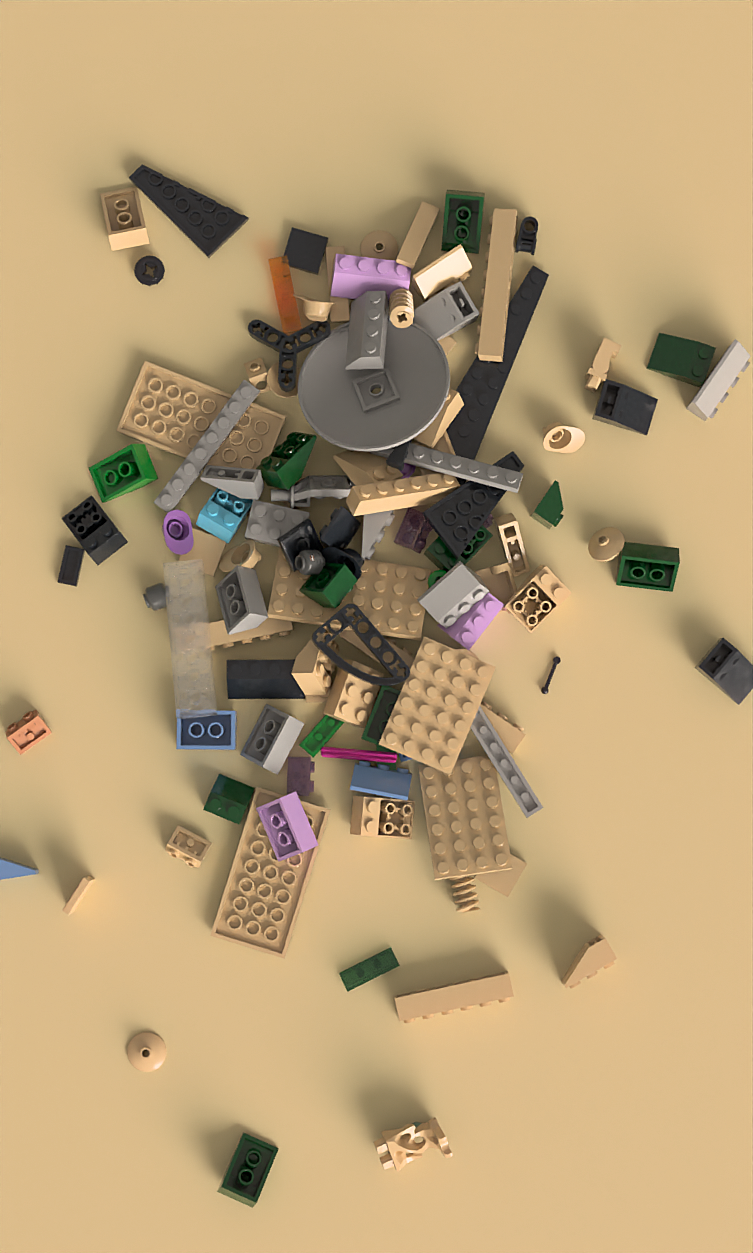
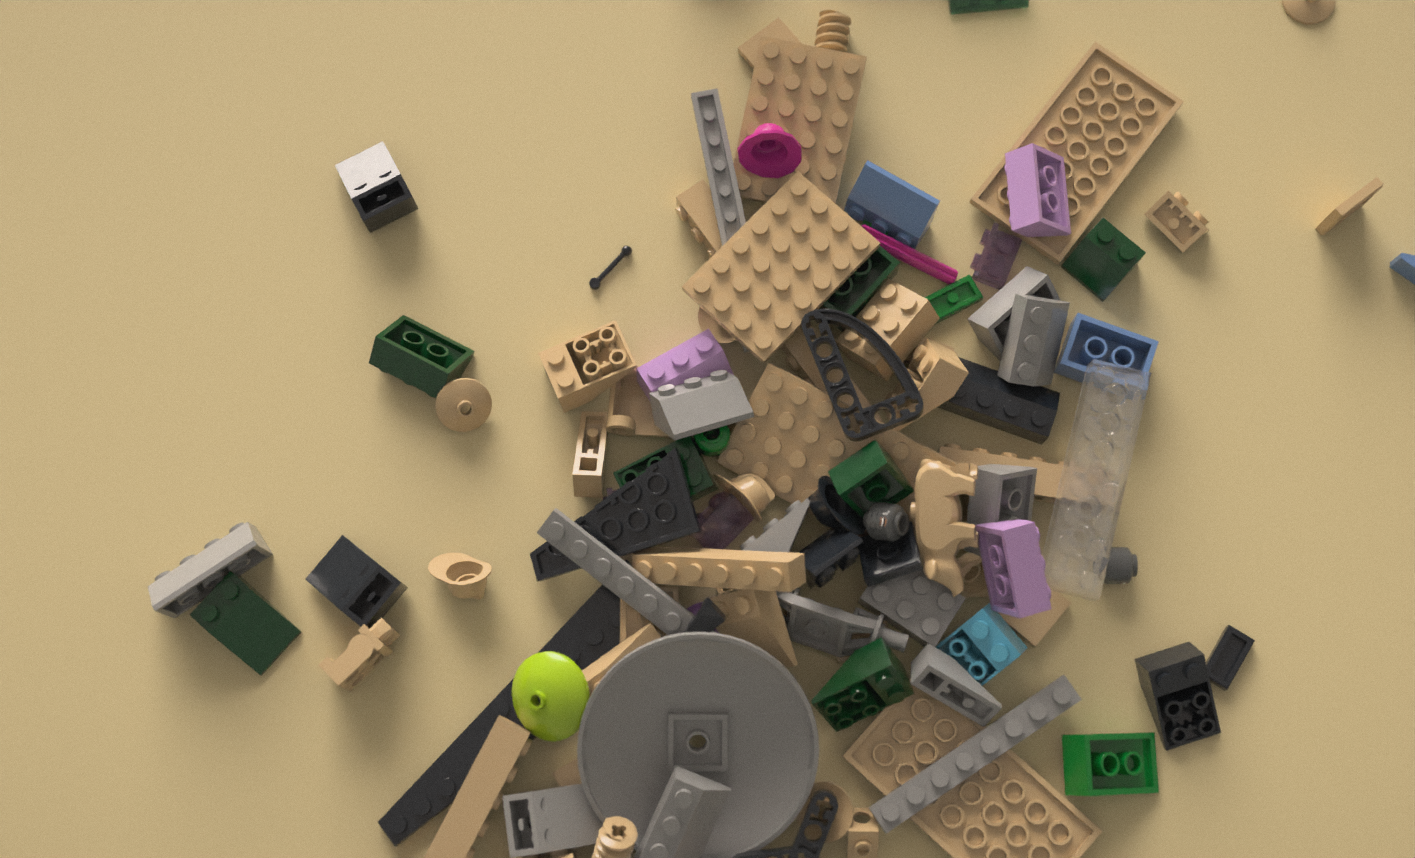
camera: 155 degrees left, 10 degrees down
nougat bracket [5,710,52,755] -> none
medium lavender piece [162,510,194,555] -> none
tan slope [350,795,415,839] -> none
dark green slope [531,480,564,529] -> none
none -> lime dish [512,651,590,741]
none -> tan piece [713,473,775,523]
none -> dark pink hat [737,123,802,178]
none -> tan animal [910,459,979,598]
none -> lavender slope [975,519,1051,618]
none -> light grey slope [997,293,1070,386]

